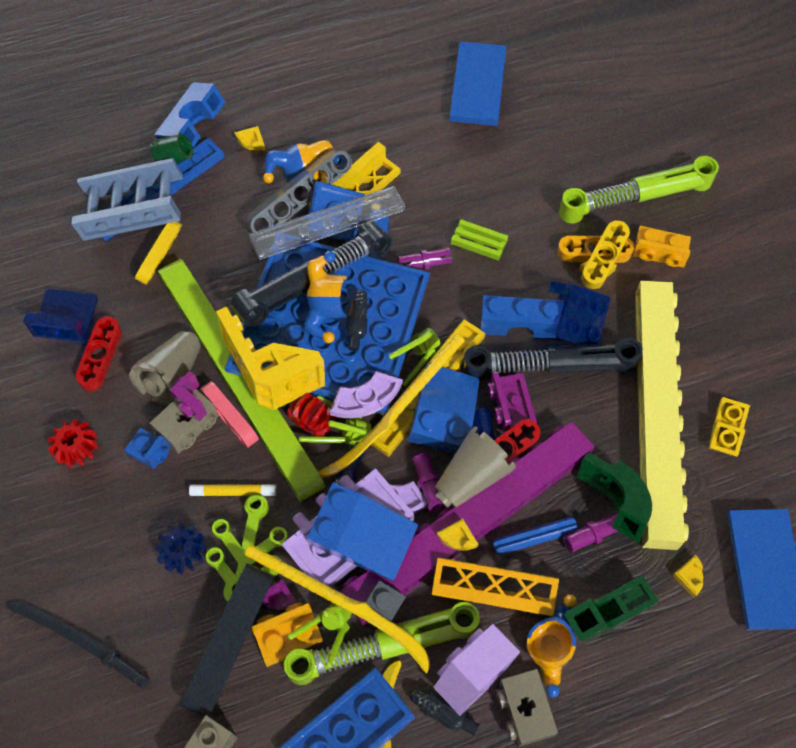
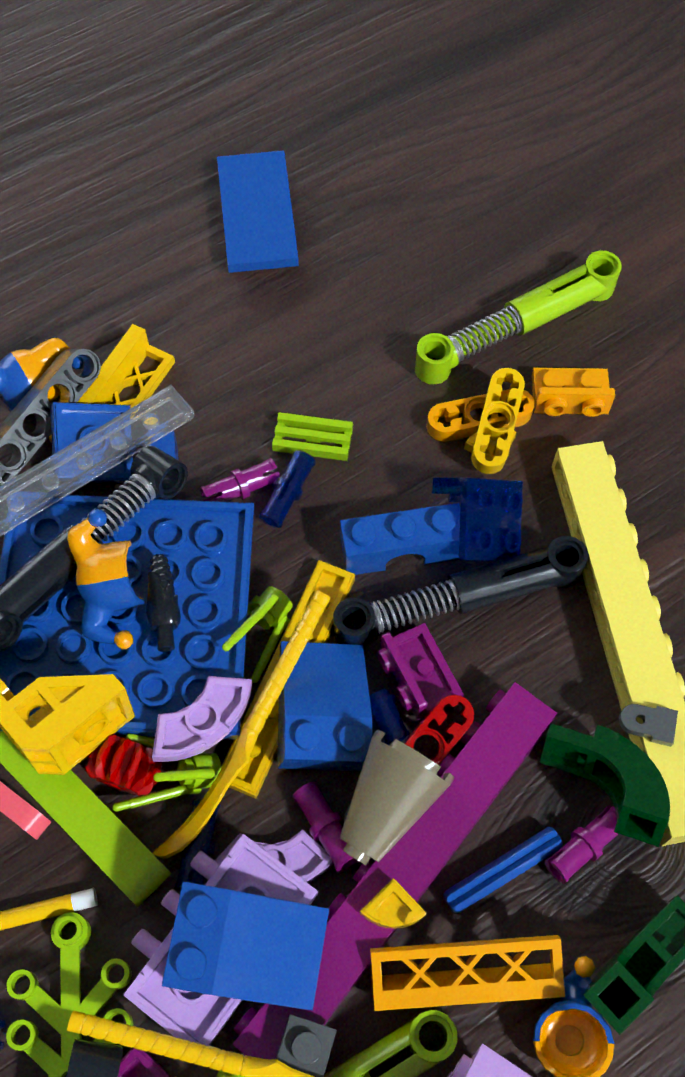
camera: 15 degrees left, 0 degrees up
none -> clear blue pin [259,450,316,528]
none -> dark grey piece [619,704,678,747]

